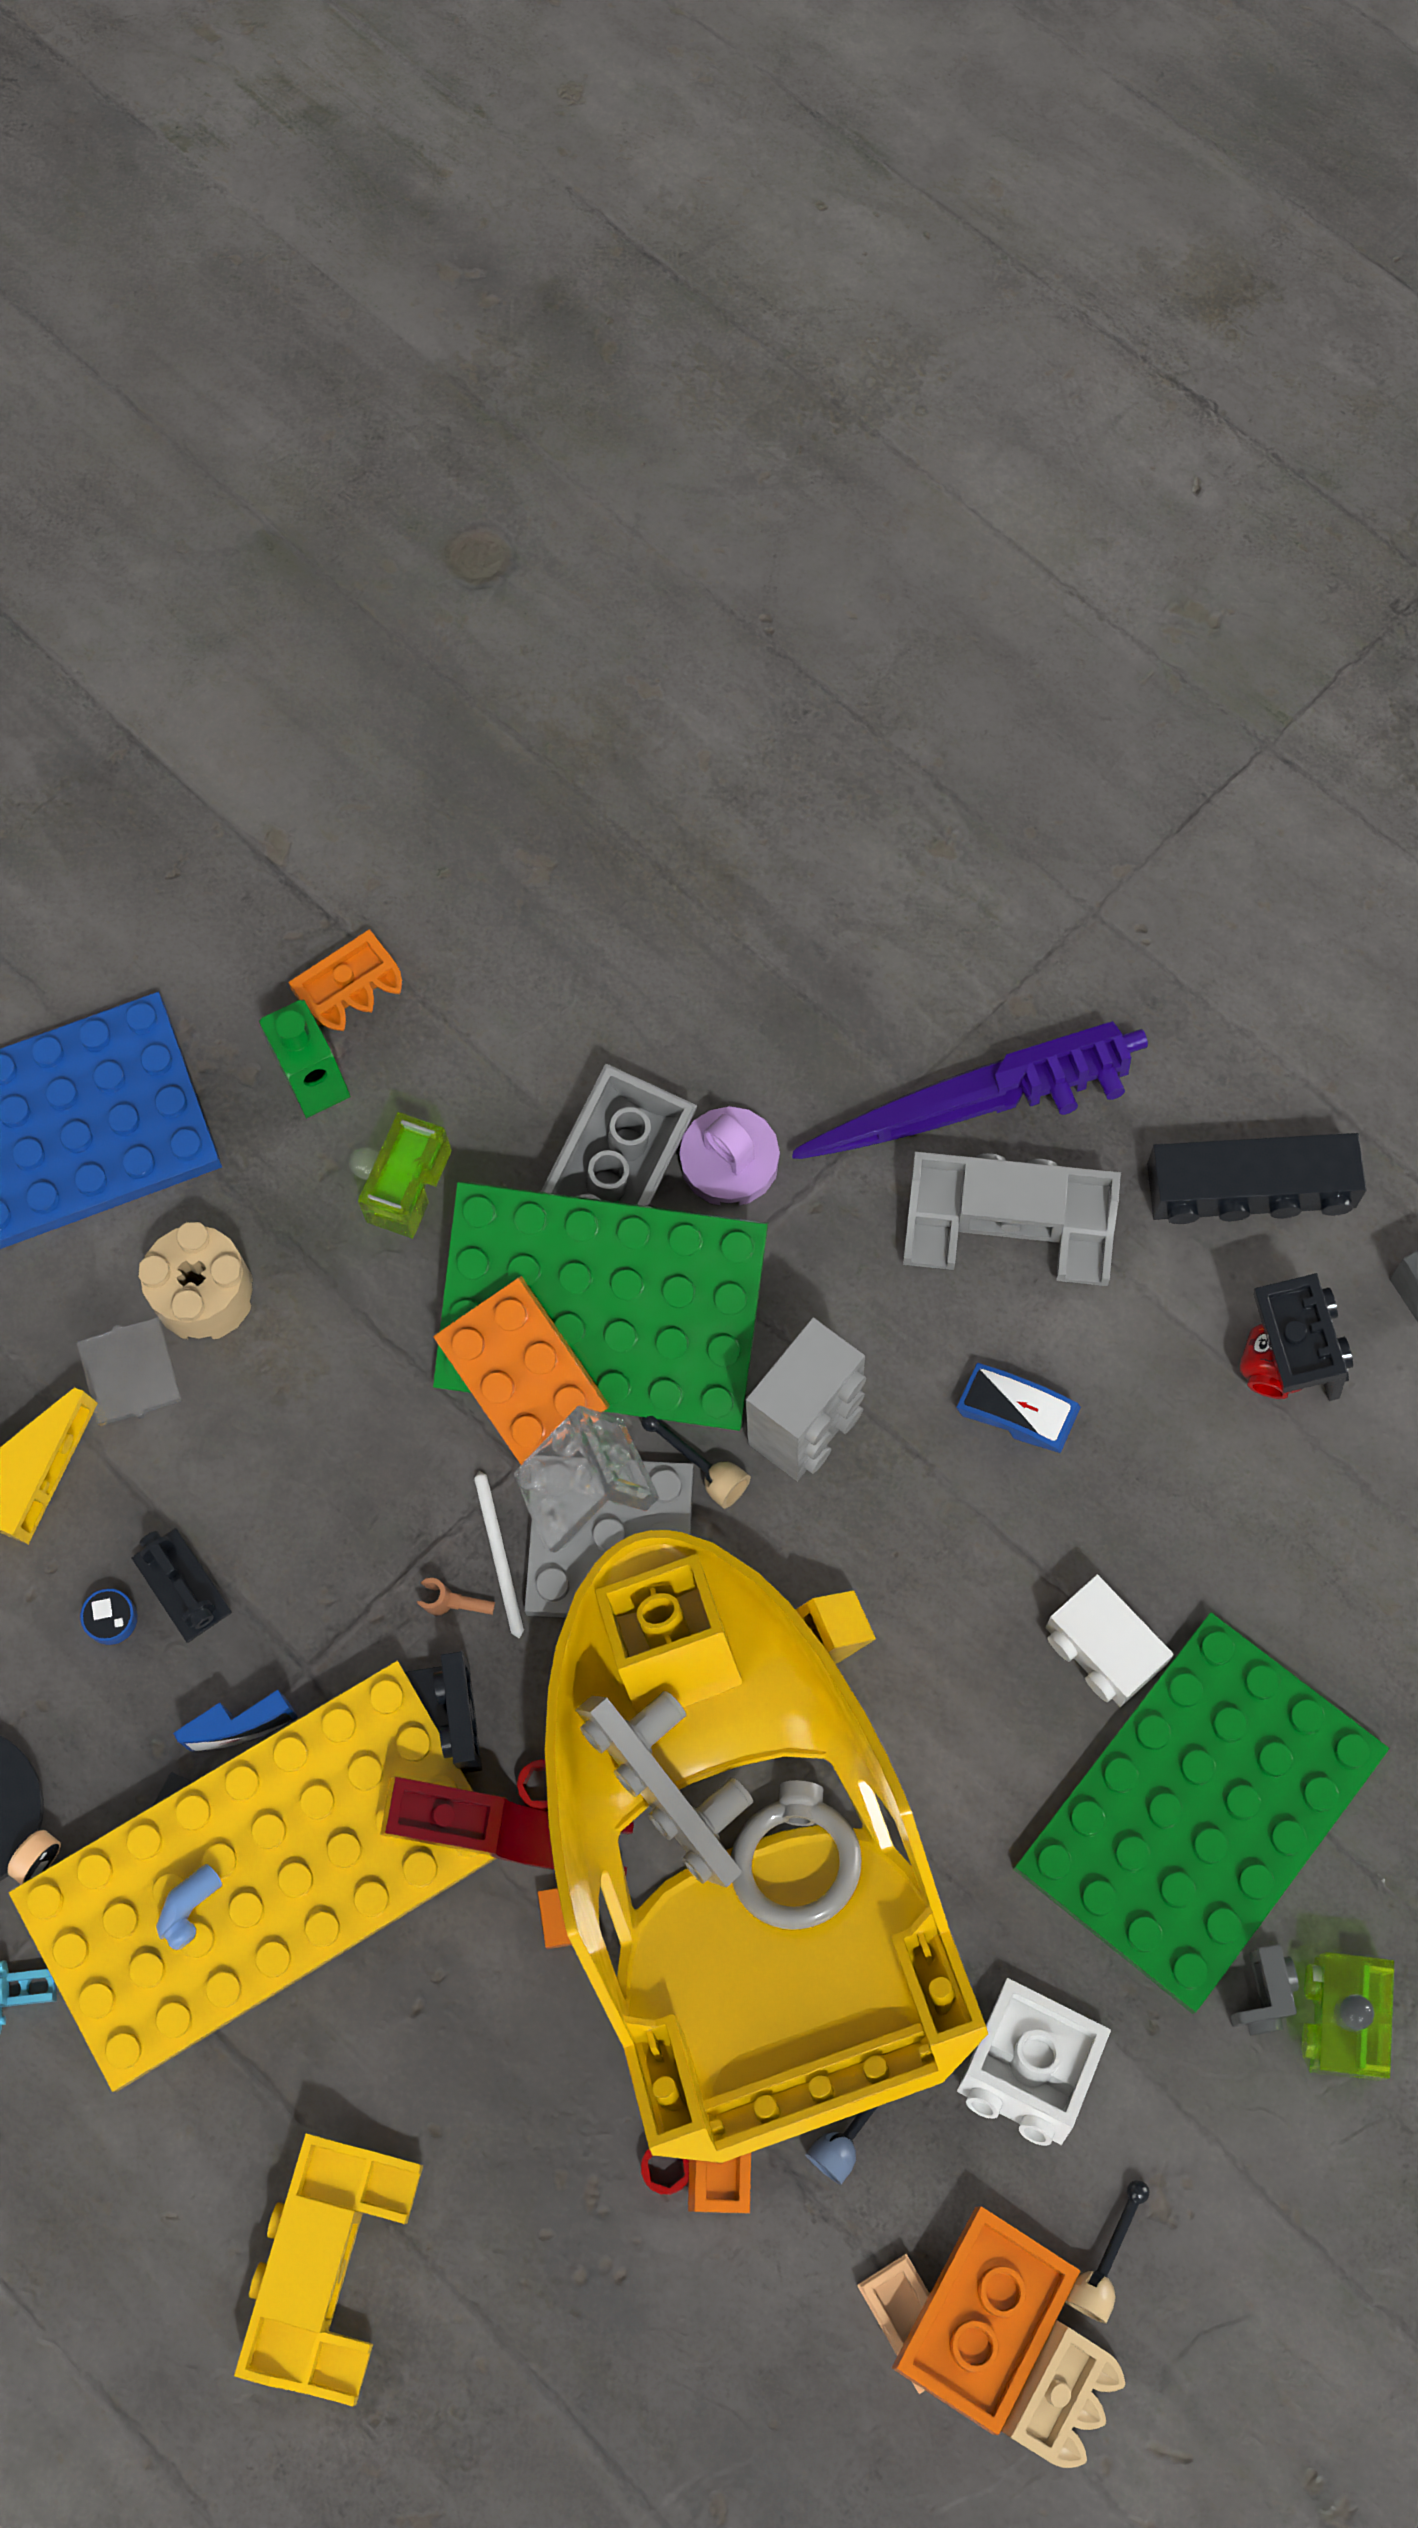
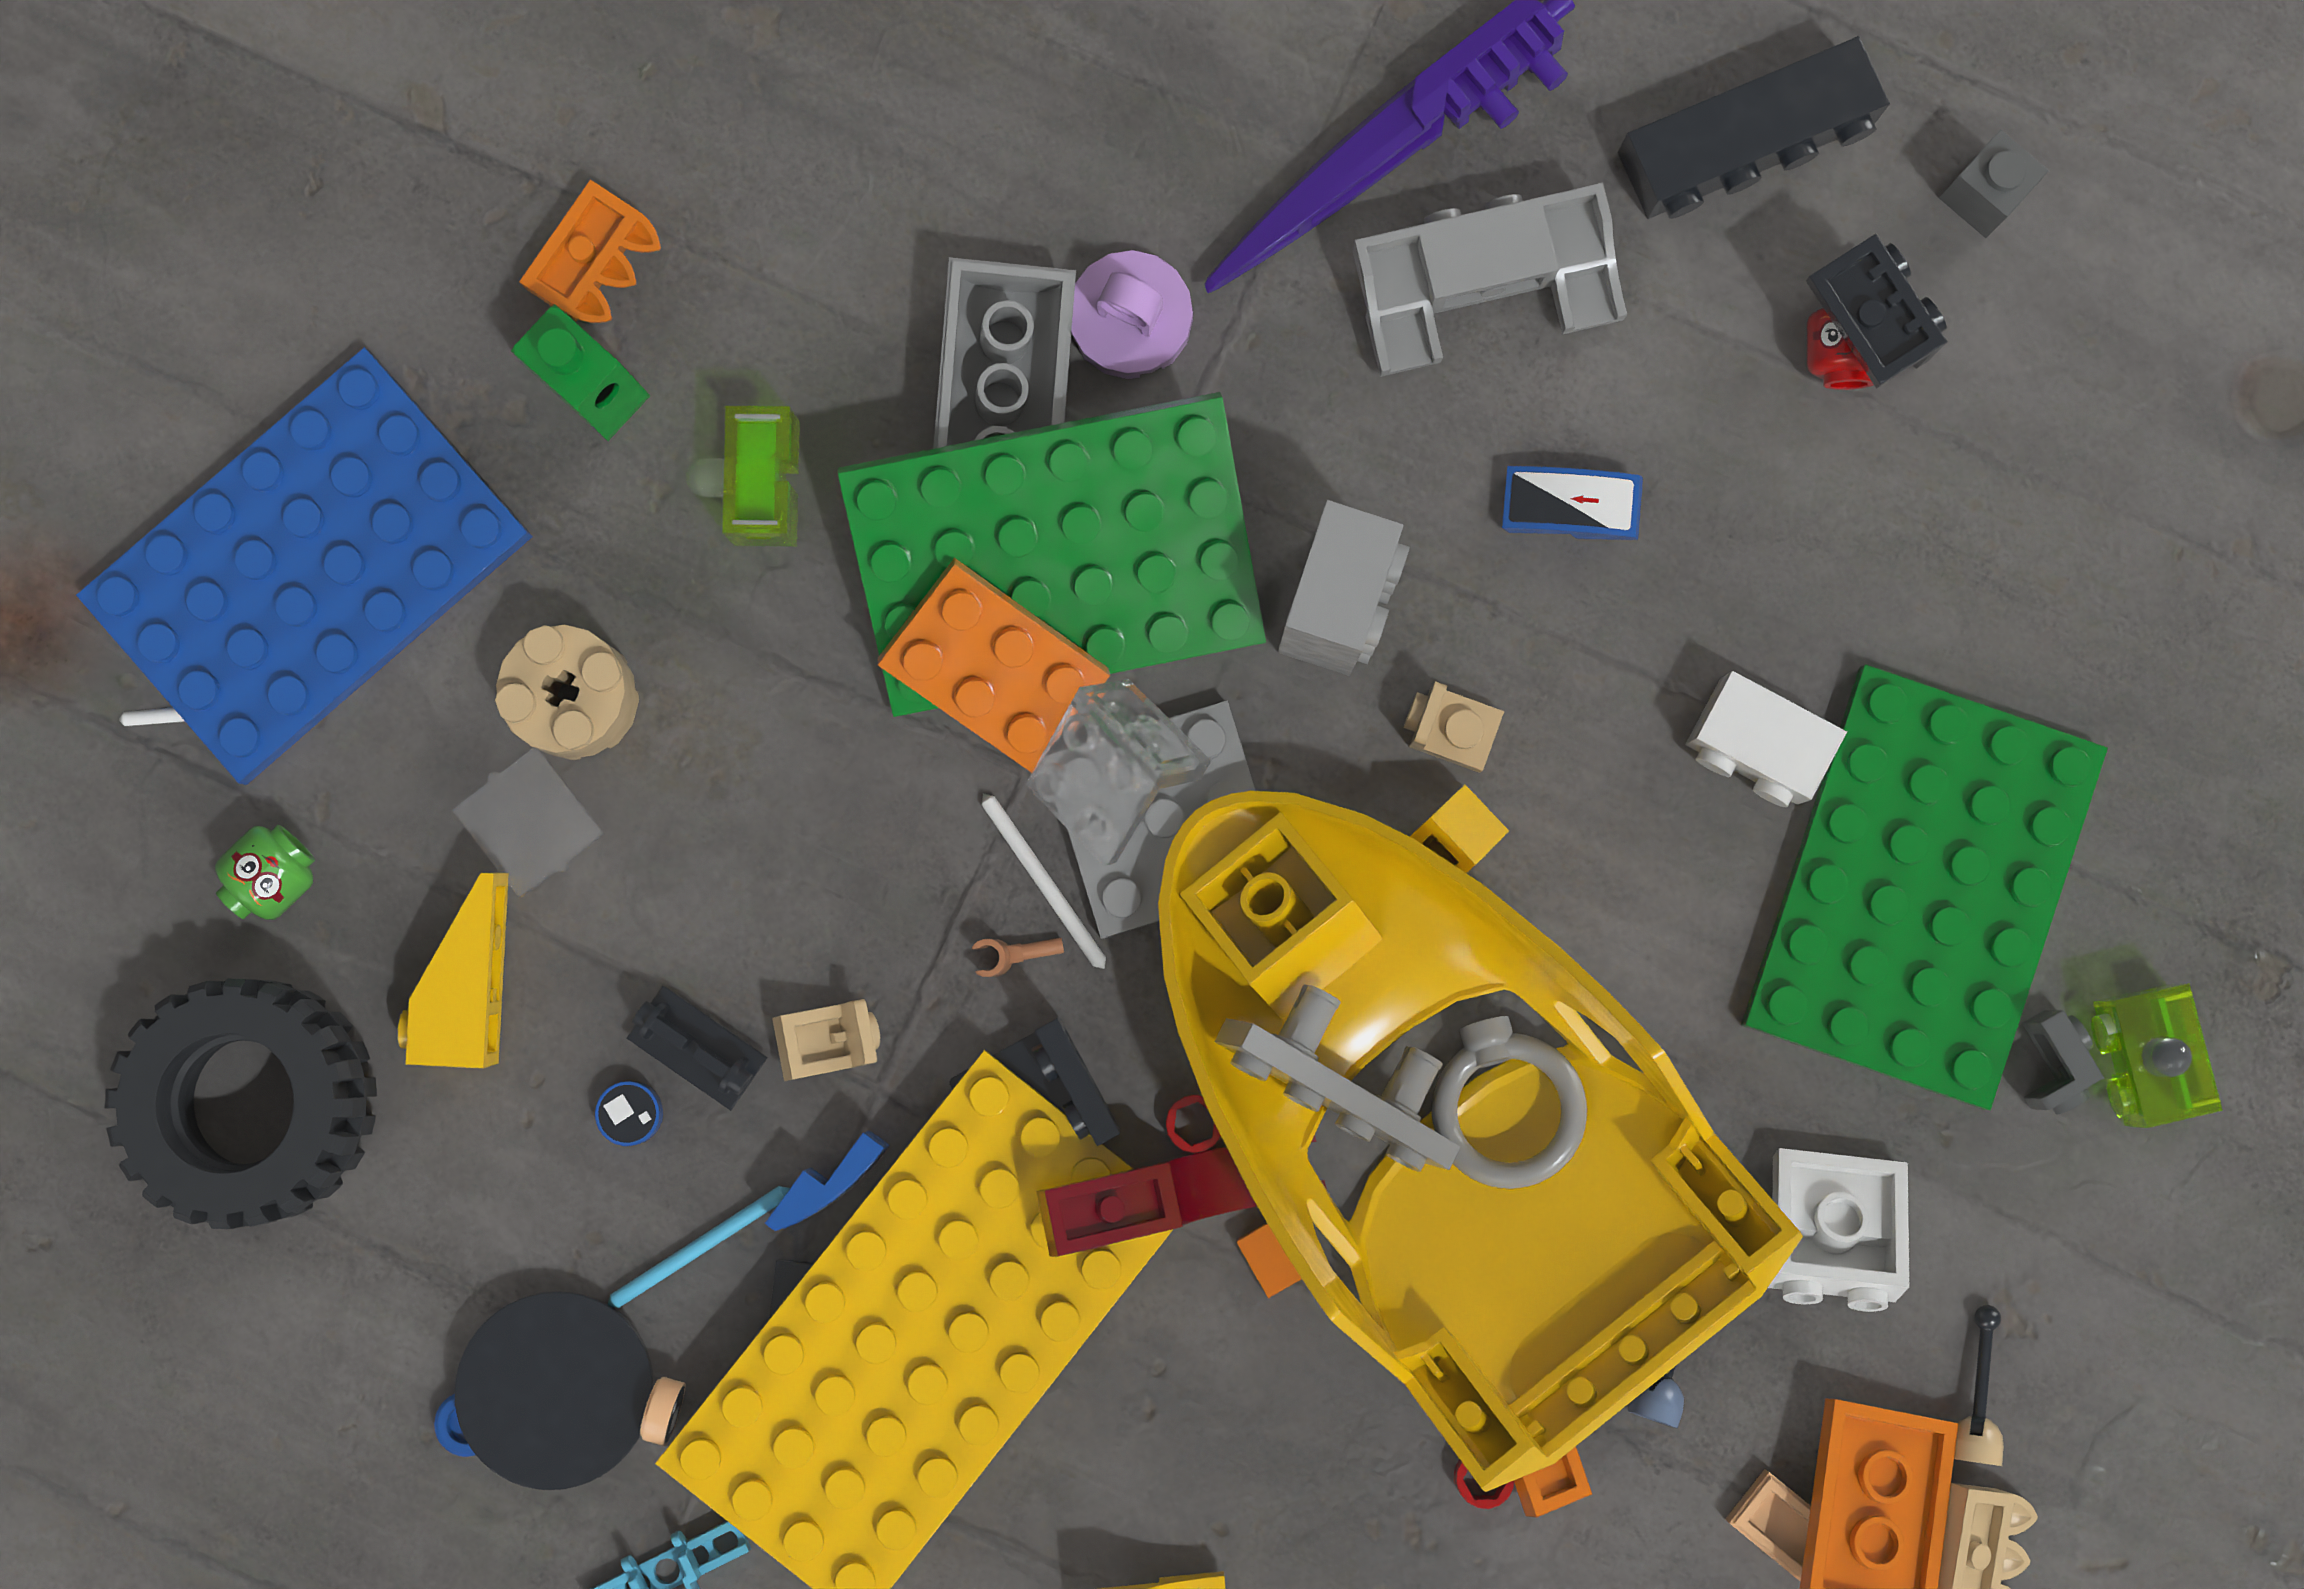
camera: 20 degrees left, 15 degrees up
medium blue arm [156,1864,222,1950] -> none
hinge [641,1416,751,1509] -> none
none -> medium azure axle [608,1186,790,1308]
none -> tan bracket [772,999,880,1081]
none -> tan bracket [1404,681,1504,773]

